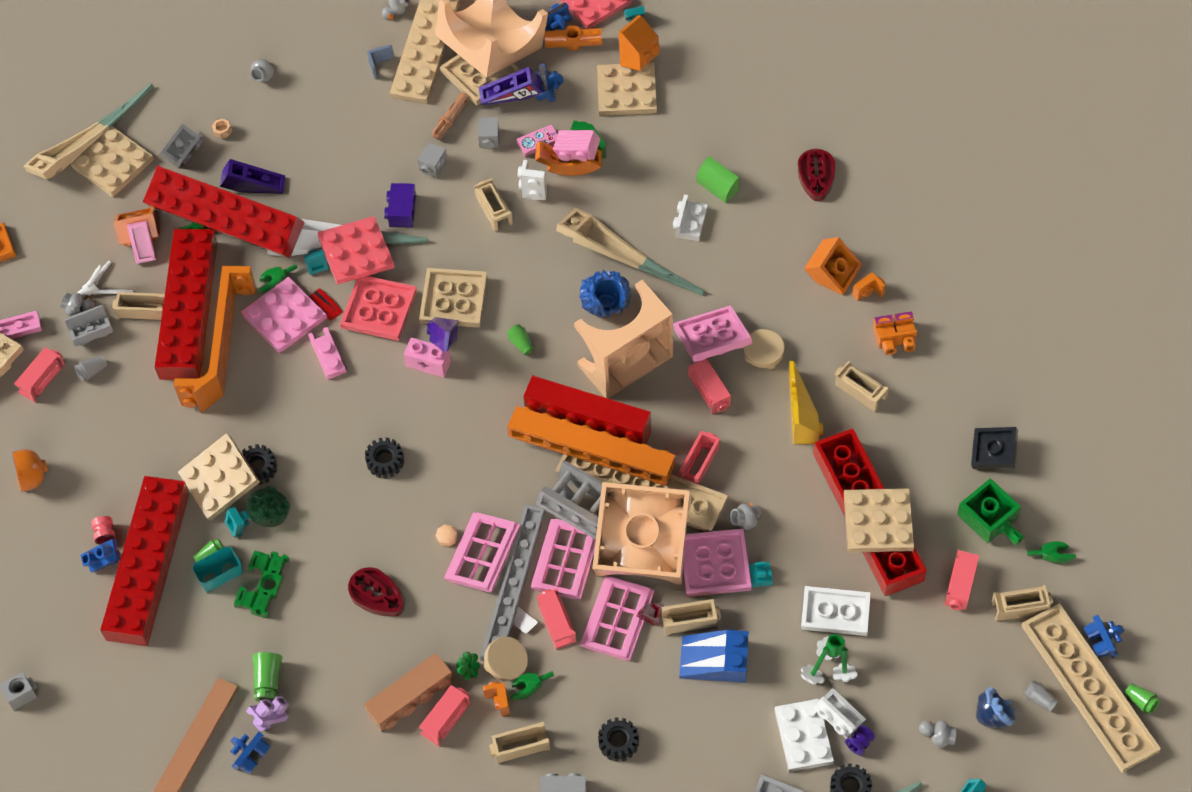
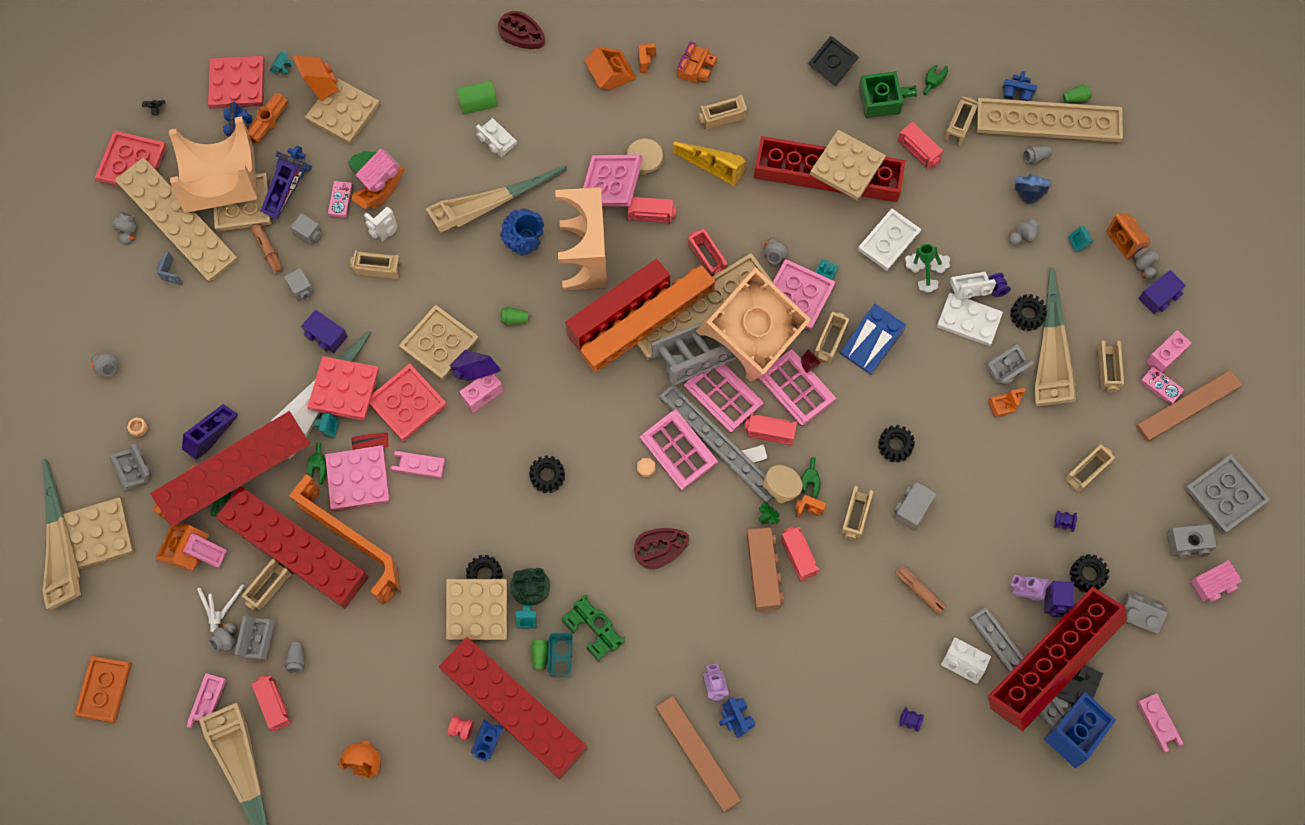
camera: 60 degrees left, 10 degrees up
bright green plant [252,652,283,702] -> none

